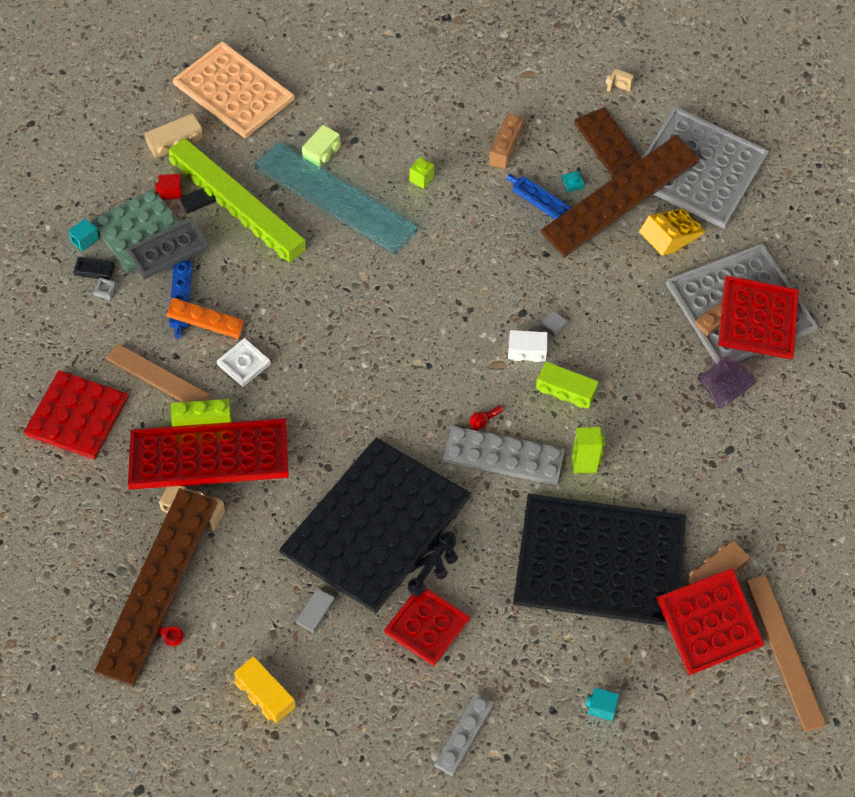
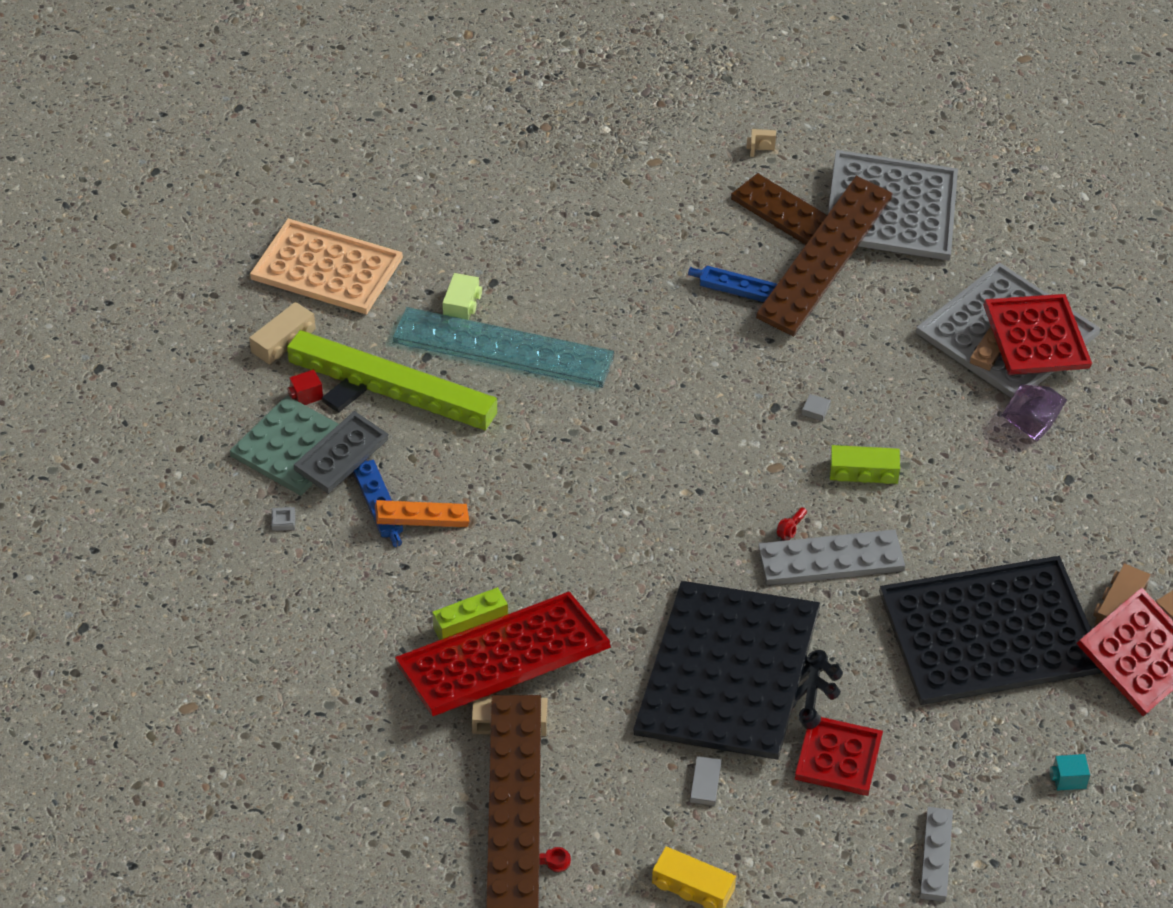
camera: 20 degrees left, 10 degrees down
red plate [24,370,129,460] -> none
teal brick [68,218,99,252] -> none
black tile [73,257,115,280] -> none
medium nougat tile [106,343,211,402] -> none
white plate [217,338,271,387] -> none
lime brick [410,157,434,189] -> none
medium nougat brick [489,113,524,170] -> none
white brick [508,330,547,362] -> none
teal plate [561,171,585,193] -> none
lime brick [572,427,605,474] -> none
yellow slope [639,208,706,256] -> none

